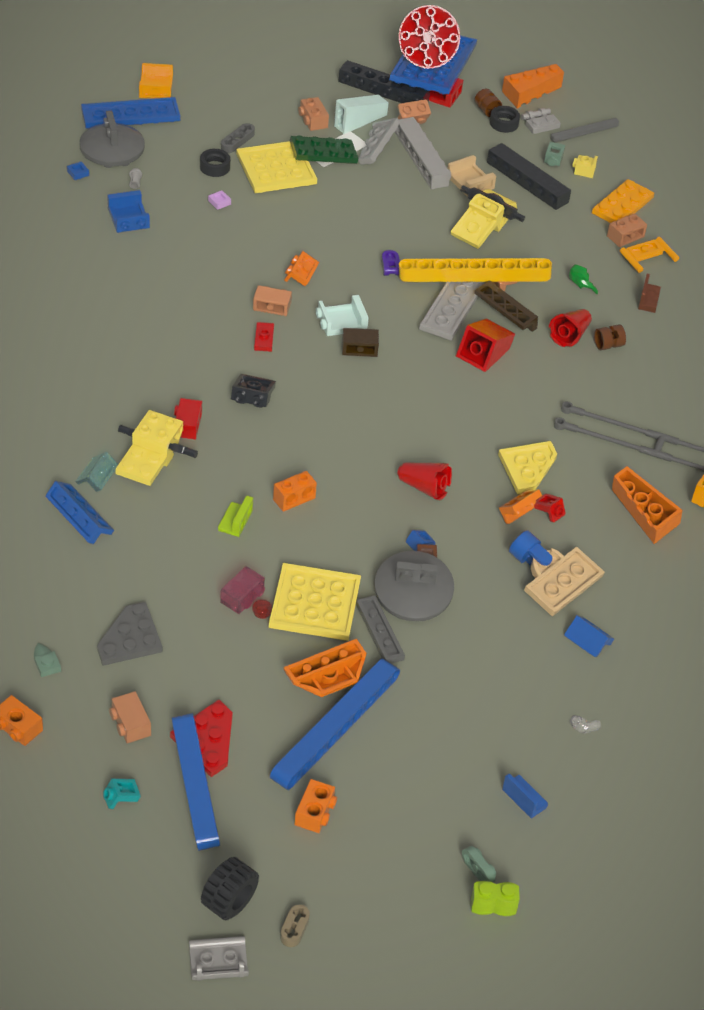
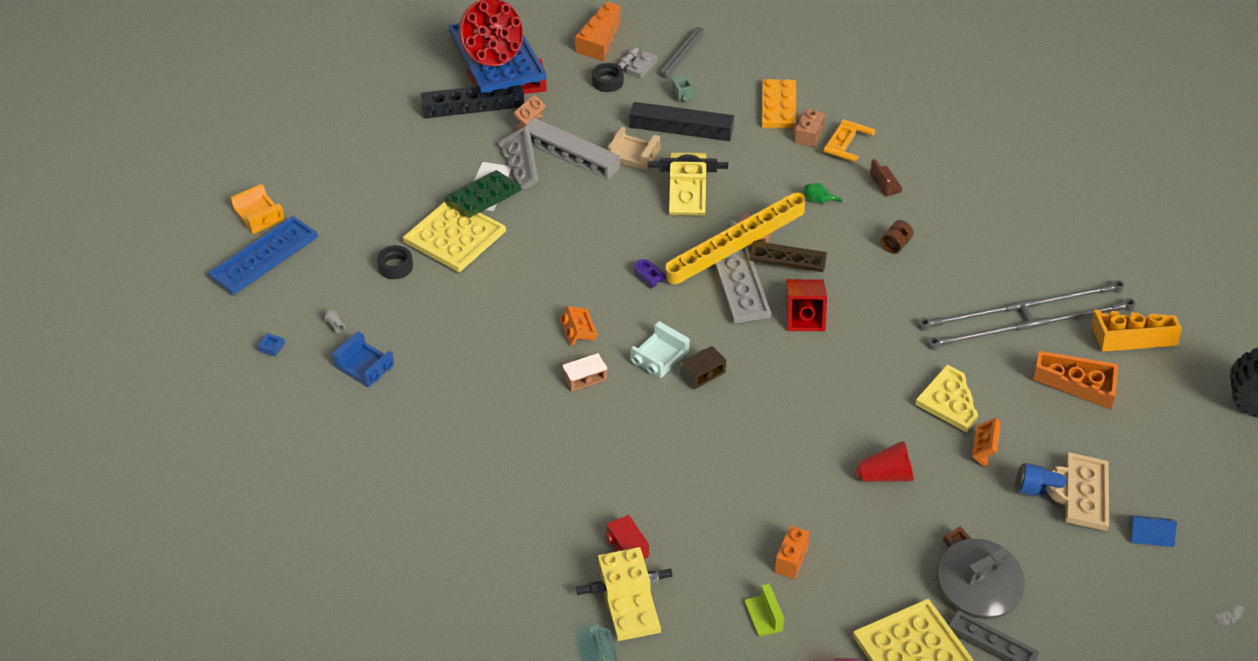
camera: 30 degrees left, 0 degrees up
dark grey bracket [80,110,145,168] -> none
lavender plate [208,190,231,210] -> none
dark grey beam [221,123,255,153] -> none
black plate [231,374,276,408] -> none
red plate [254,322,274,352] -> none
nougat brick [298,97,329,131] -> none
light aqua slope [334,95,388,134] -> none
blue slope [406,530,436,551] -> none
reddish brown wheel [474,88,503,117] -> none
red bracket [534,493,566,523] -> none
red cone [549,309,592,347] -> none
light yellow brick [573,155,598,178] -> none

